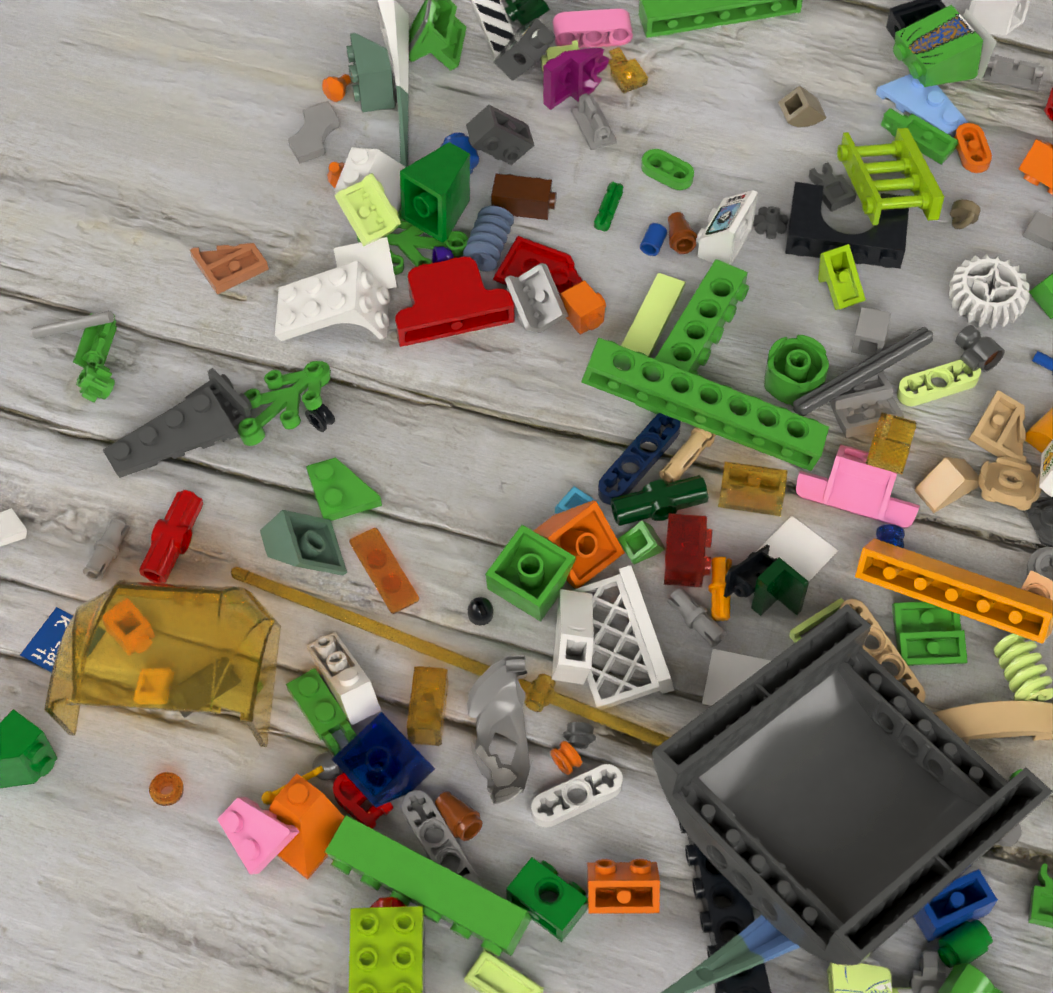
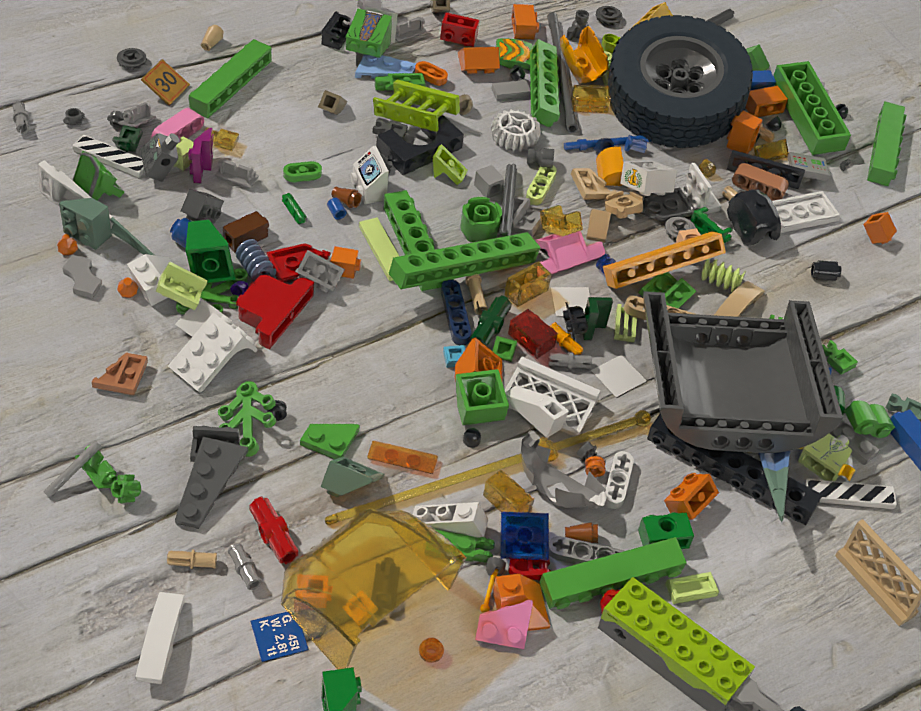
camera: 55 degrees left, 10 degrees down
none -> tan axle [167,549,217,569]

